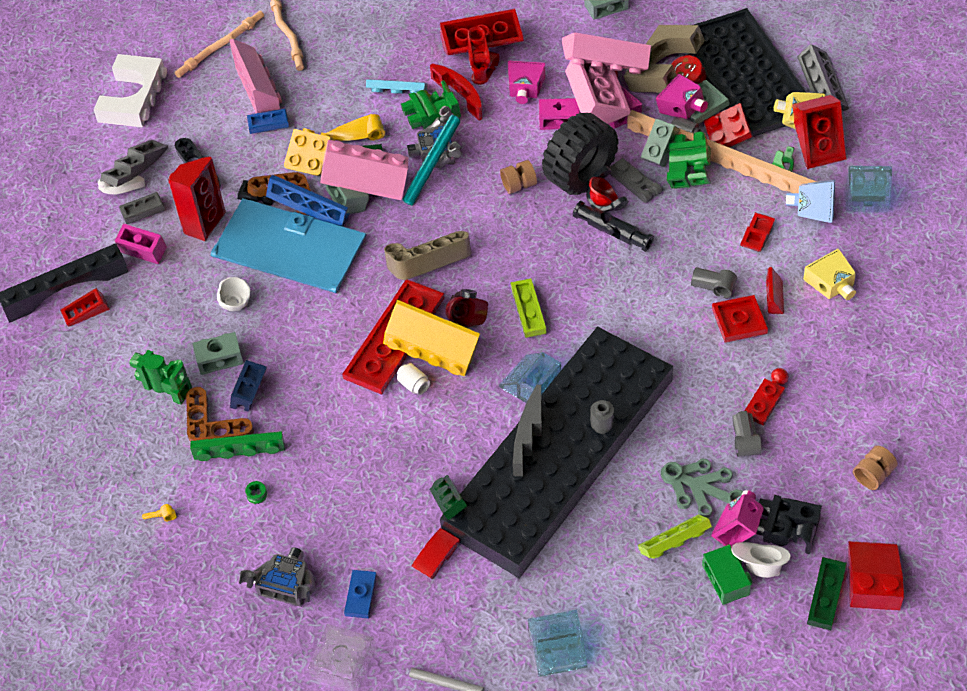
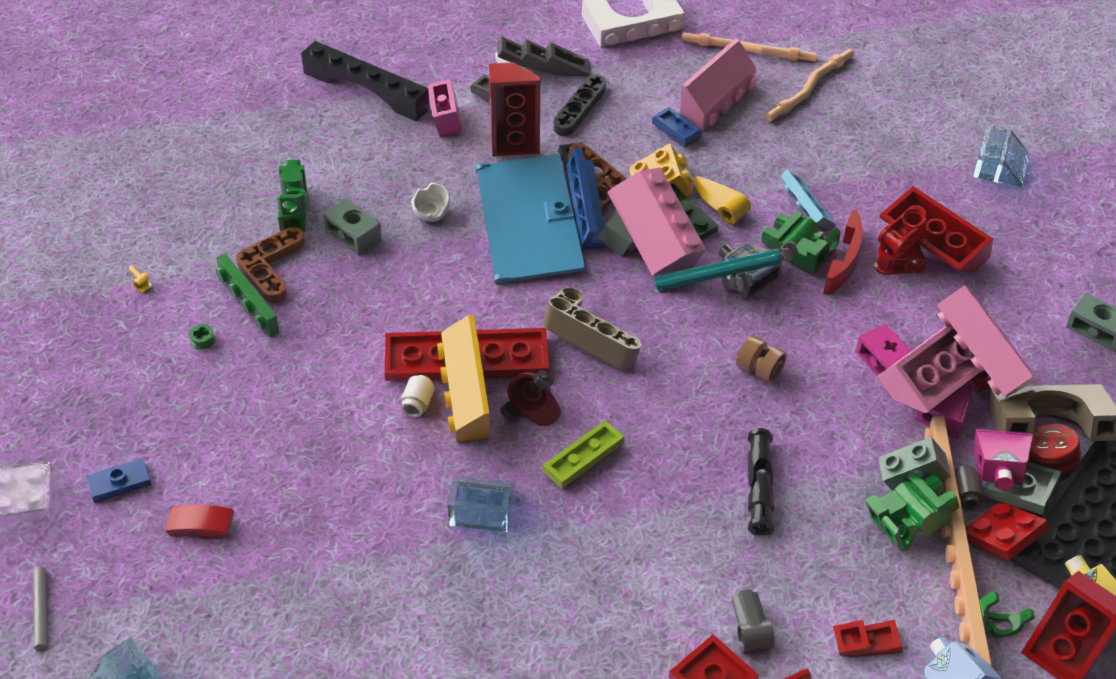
camera: 55 degrees right, 5 degrees down
red slope [60,288,110,327] -> none
dark blue hinge [230,360,267,412] -> none
torso [239,547,316,607] -> none
dark green plate [429,475,467,521] -> none
black brick [440,326,673,579] -> none
dark pink torso [508,61,546,104] -> none
dark grey slope [513,385,542,476] -> none
black tyre [542,112,619,195] -> none
cap [586,166,629,212] -> none
dark grey brick [590,400,614,434] -> none
dark grey plate [610,158,662,203] -> none

